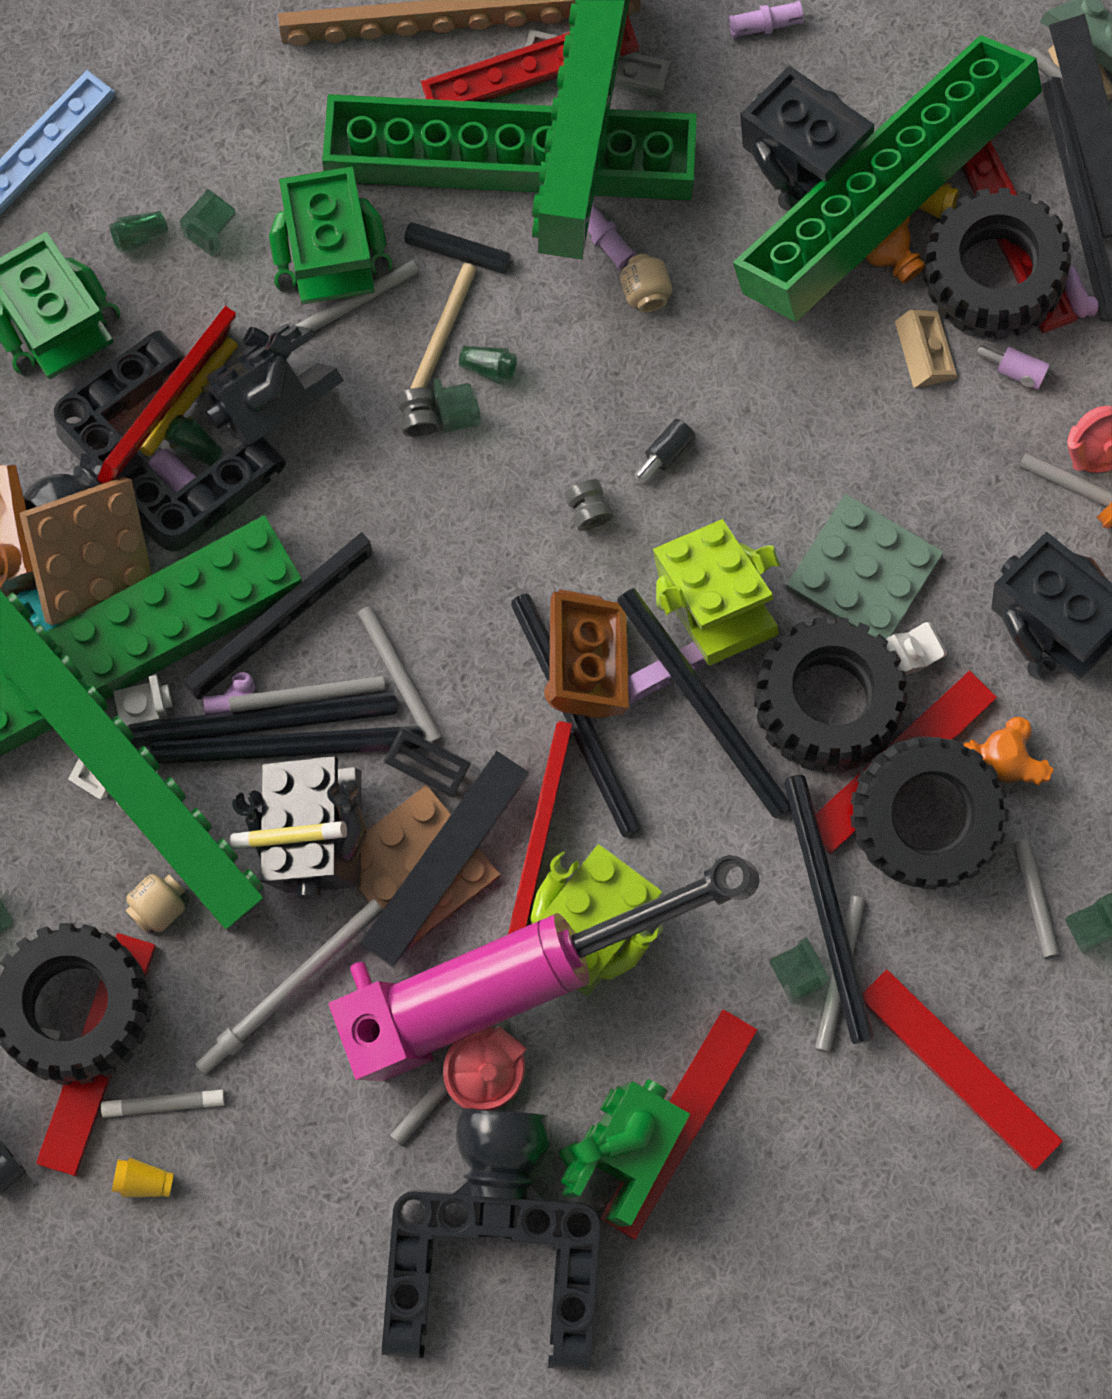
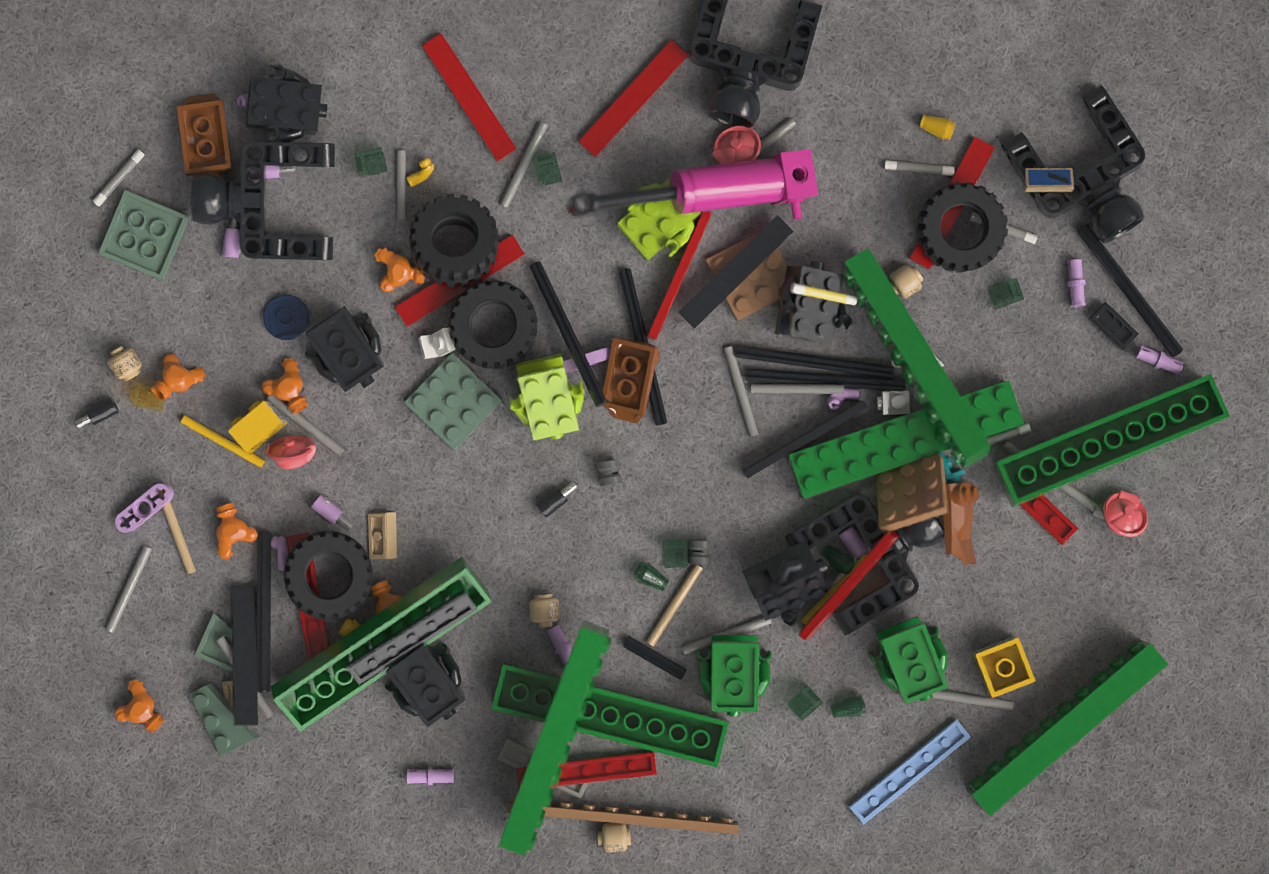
camera: 170 degrees left, 15 degrees up
light grey bar [195,899,384,1075] -> none
black tile [384,727,471,798] -> none
green torso [559,1079,690,1227] -> none
black axle [784,774,873,1044] -> none
none -> tile [346,589,478,685]
none -> yellow arm [406,158,434,188]

